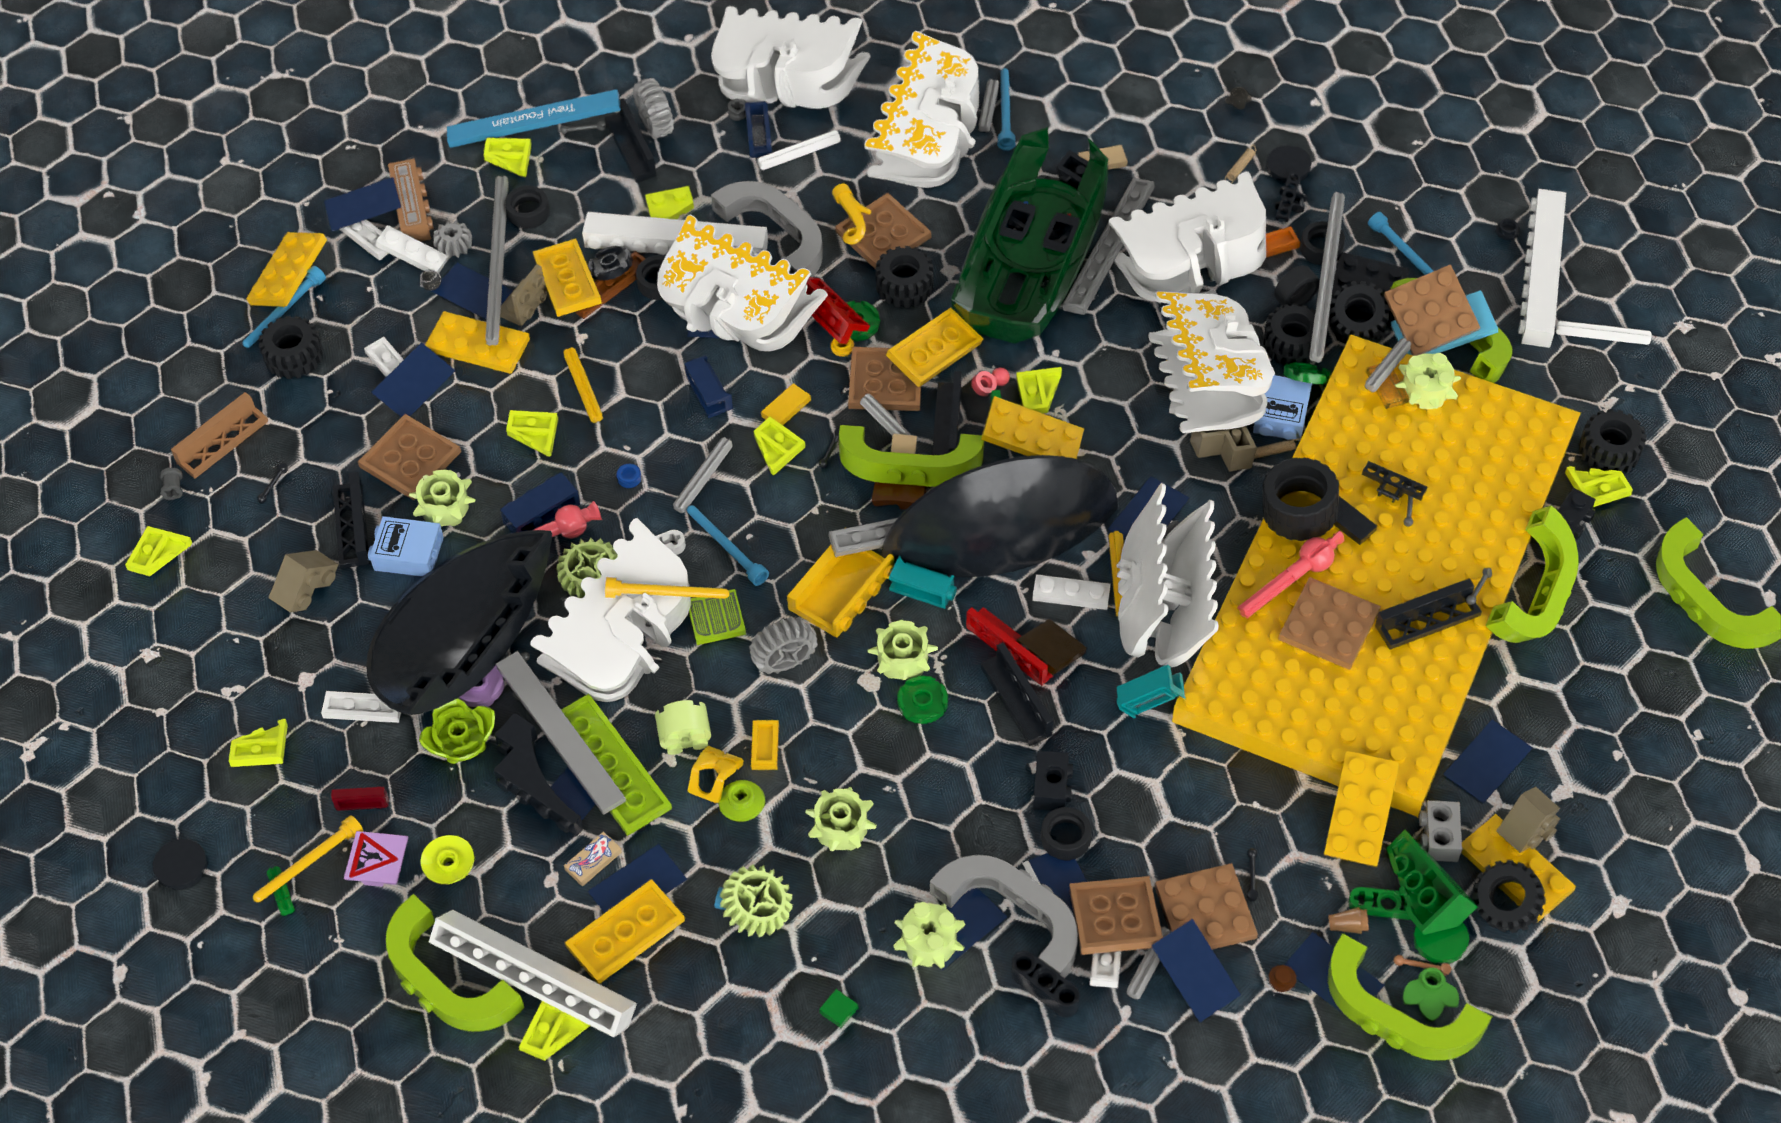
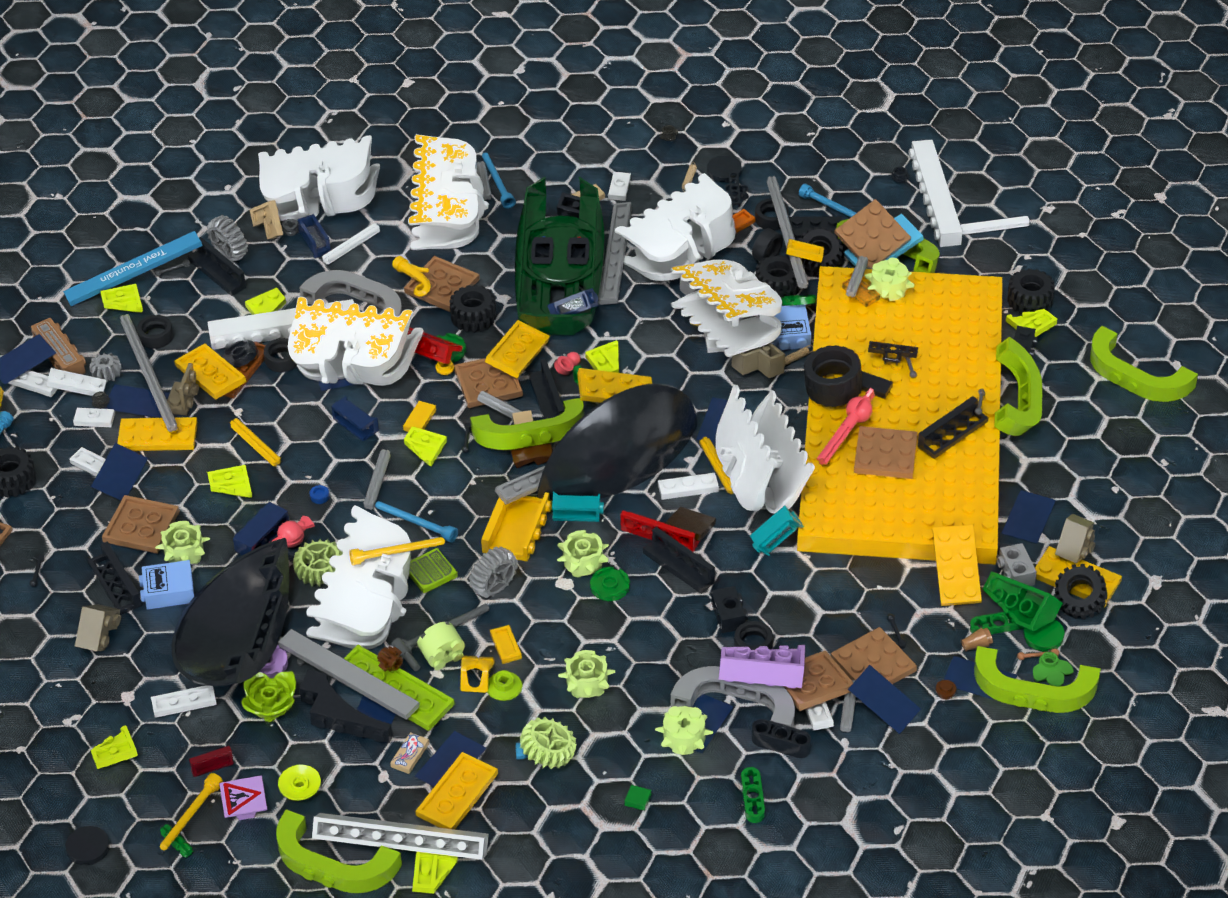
camera: 20 degrees left, 10 degrees down
none -> white plate [73,408,115,427]
none -> tan plate [250,200,283,240]
none -> reddish brown gear [377,646,403,672]
none -> dark grey bar [392,604,489,671]
none -> dark blue window [547,288,599,315]
none -> white plate [608,172,631,201]
none -> lavender wedge [719,645,805,688]
none -> green beam [741,767,765,823]
none -> yellow tile [786,239,824,263]

